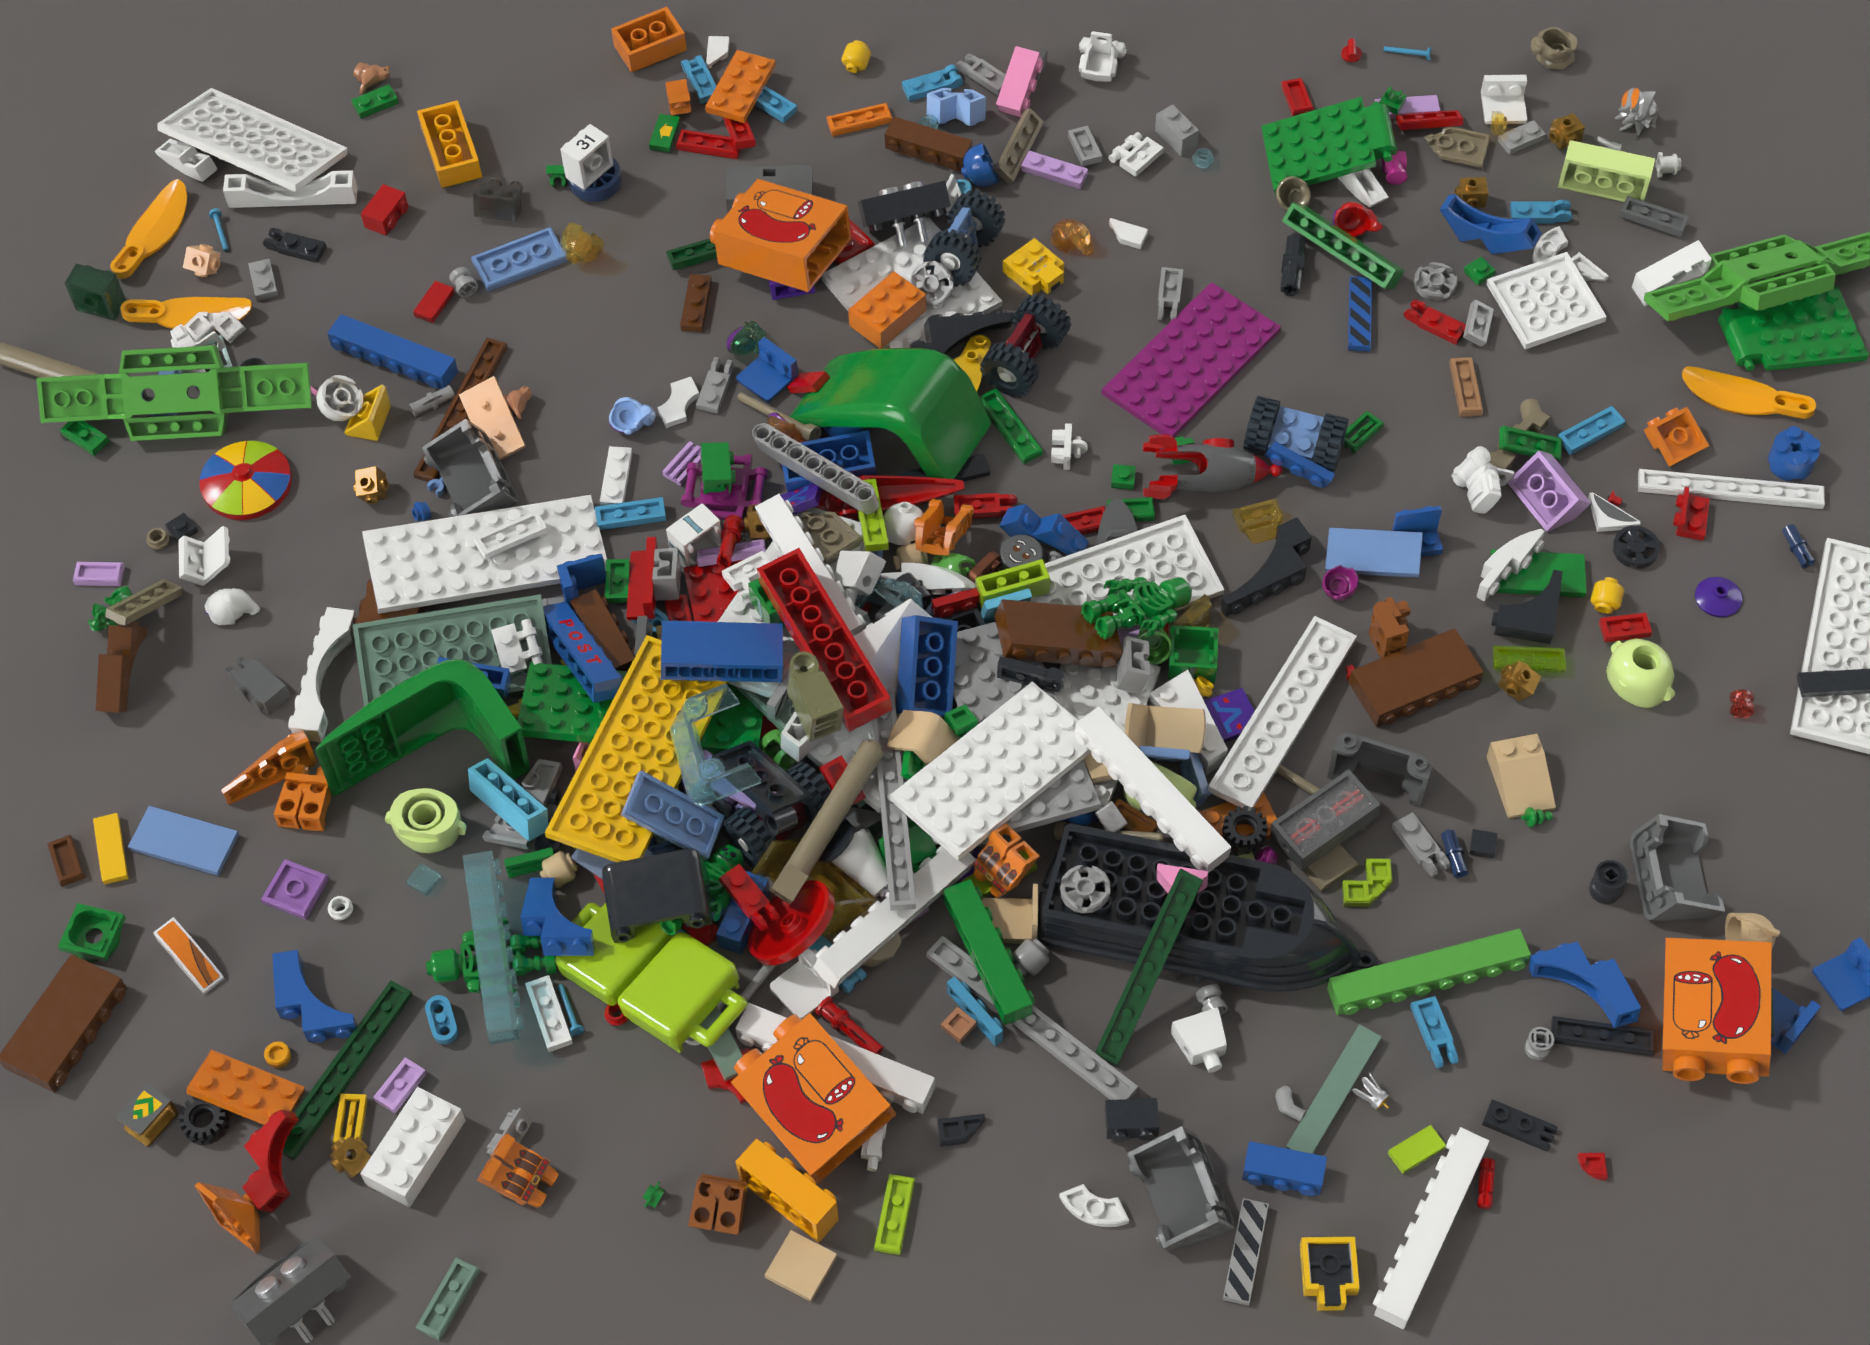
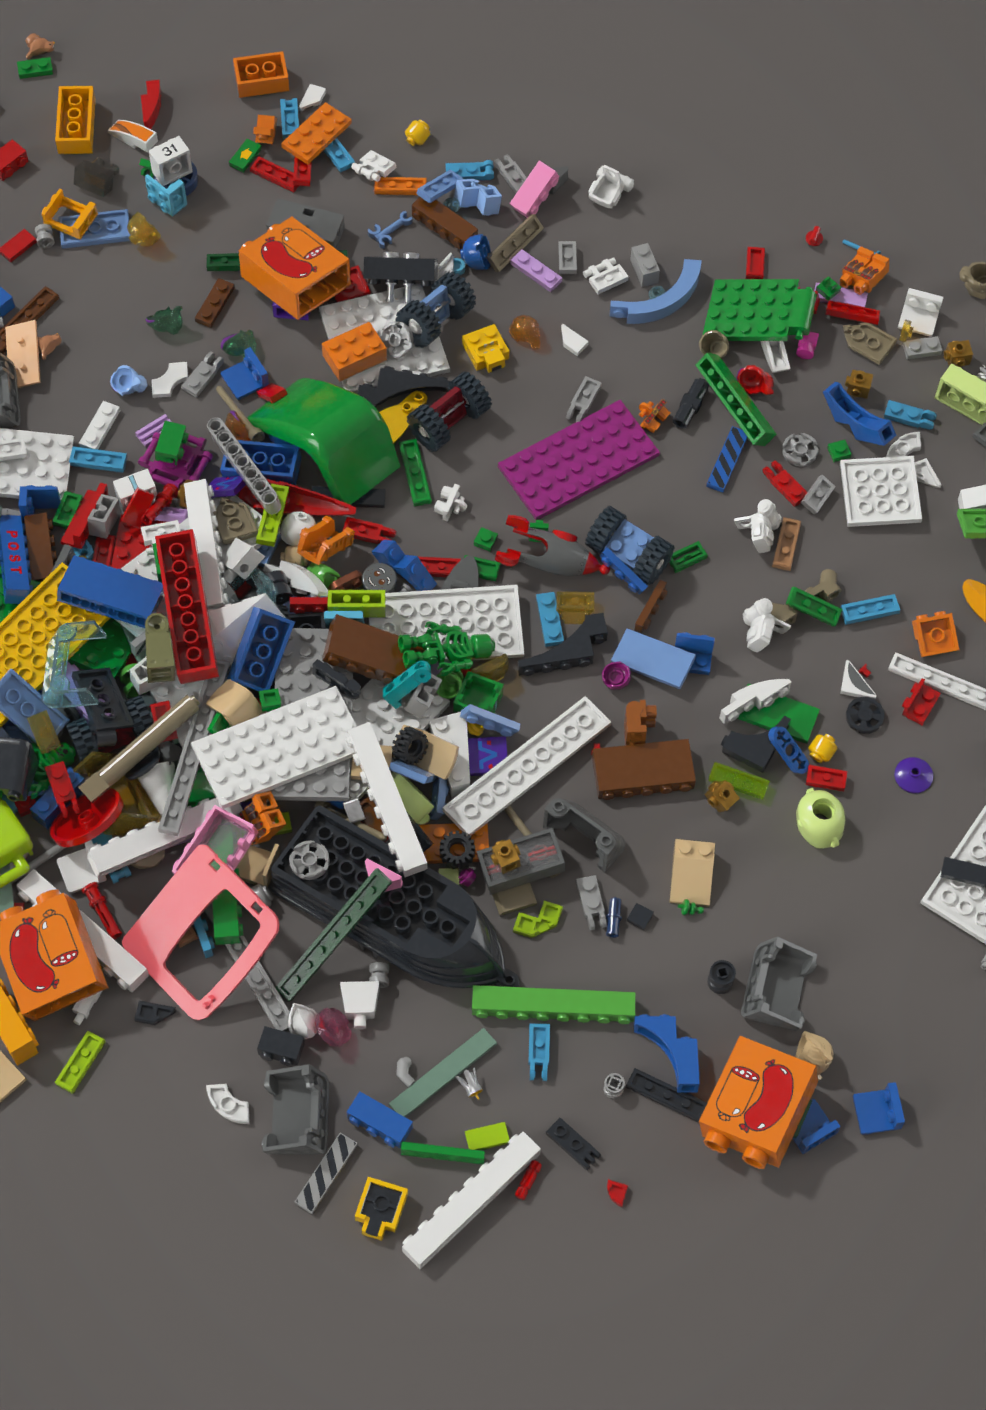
camera: 15 degrees right, 5 degrees up
lavender slope [1508,451,1591,532] -> none
clear red wheel [1729,689,1755,718] -> none
none -> clear yellow plate [27,710,61,754]
none -> light orange window [42,188,98,240]
none -> slope [108,120,158,152]
none -> red tile [121,487,155,528]
none -> coral door [122,844,280,1020]
none -> red slope [141,80,161,129]
none -> medium azure bracket [145,174,187,217]
none -> clear green hair [145,306,183,335]
none -> window [172,805,259,899]
none -> white piece [288,1003,332,1046]
none -> clear pink tile [315,1007,352,1047]
none -> white plate [351,150,397,182]
none -> medium blue bar [368,211,413,249]
none -> teal leg [383,661,431,709]
none -> black tyre [392,727,428,765]
none -> green tile [401,1142,485,1165]
none -> medium blue plate [417,169,464,203]
none -> medium blue plate [460,704,520,736]
none -> pearl gold brick [490,839,521,874]
none -> dark azure plate [536,592,564,647]
none -> medium blue arch [610,259,702,324]
none -> reddish brown plate [634,580,668,634]
none -> orange hips [639,399,671,433]
none -> white piece [734,499,782,553]
none -> blue beam [768,726,809,774]
none -> orange hips [840,246,890,295]

